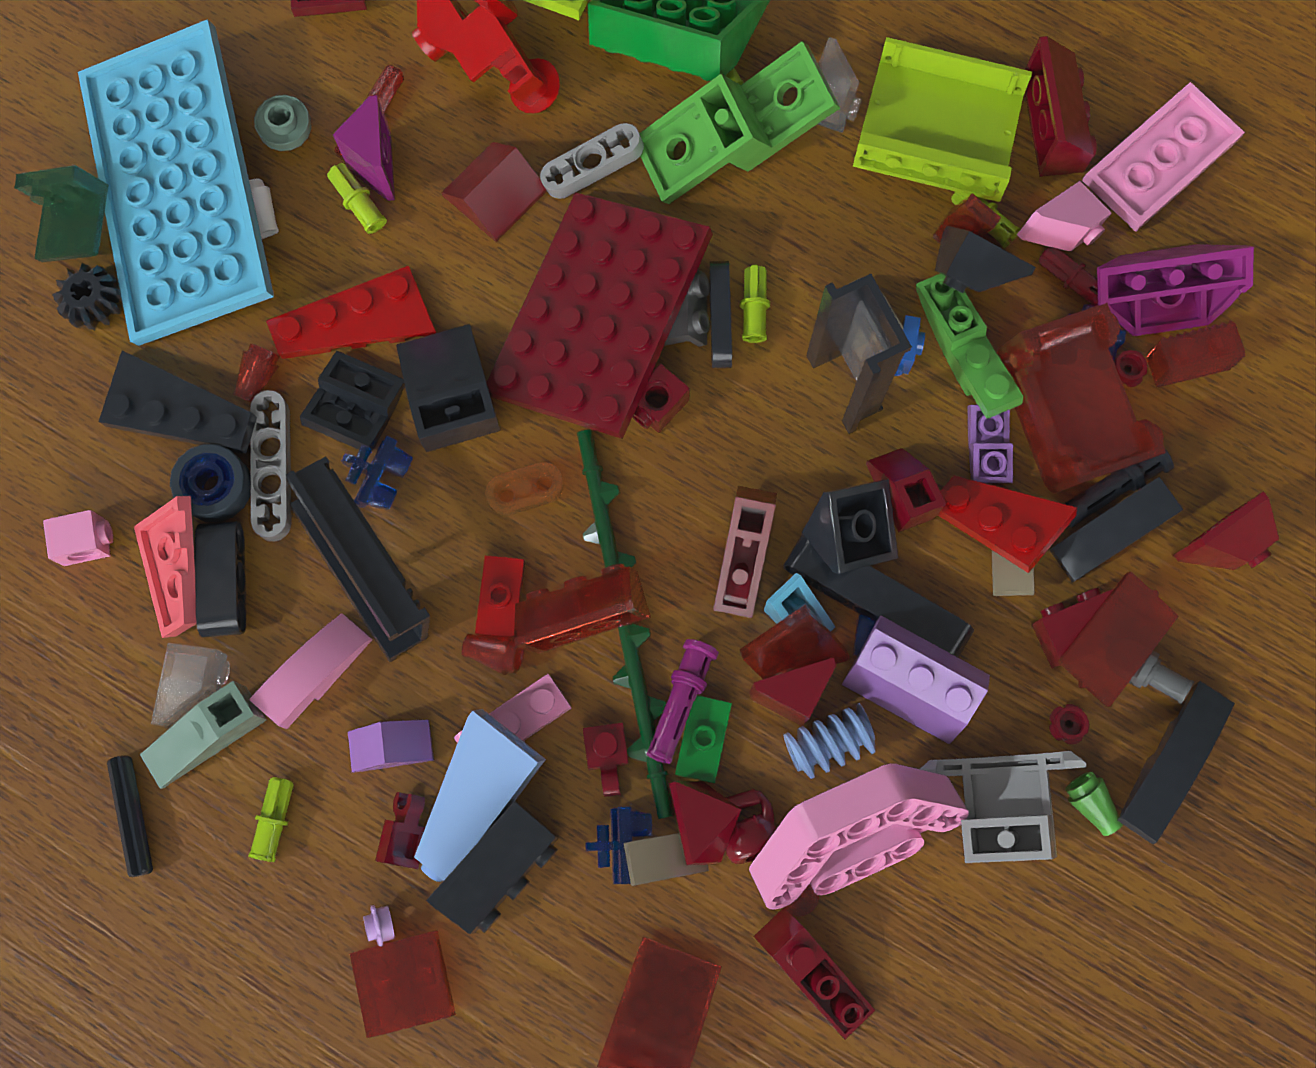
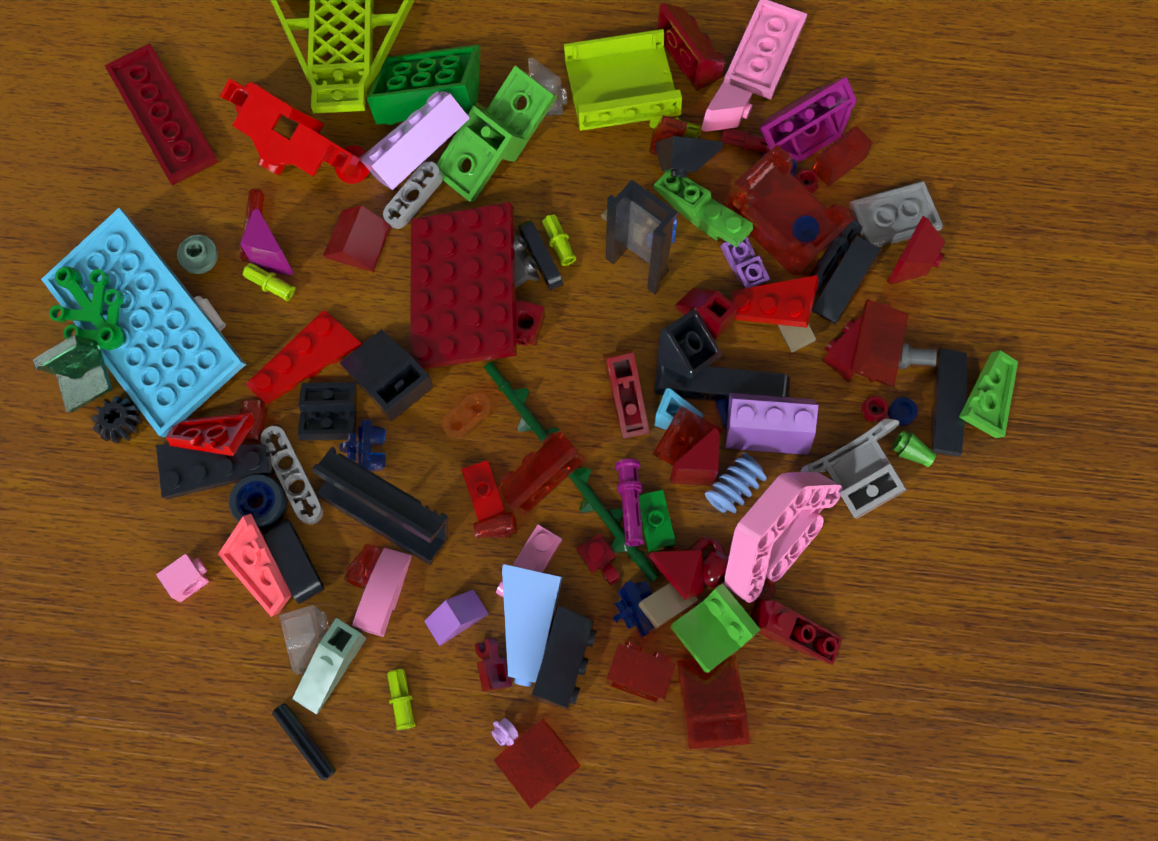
camera: 25 degrees left, 5 degrees down
none -> green plant [49,266,125,350]
none -> red wing [166,413,255,456]
none -> clear red cone [344,544,380,589]
none -> lavender wedge [360,91,470,190]
none -> clear red brick [606,642,676,705]
none -> bright green bracket [670,584,760,673]
none -> clear blue tile [792,216,819,244]
none -> light grey tile [849,181,943,248]
none -> clear blue tile [888,397,918,426]
none -> bright green wing [959,350,1018,438]

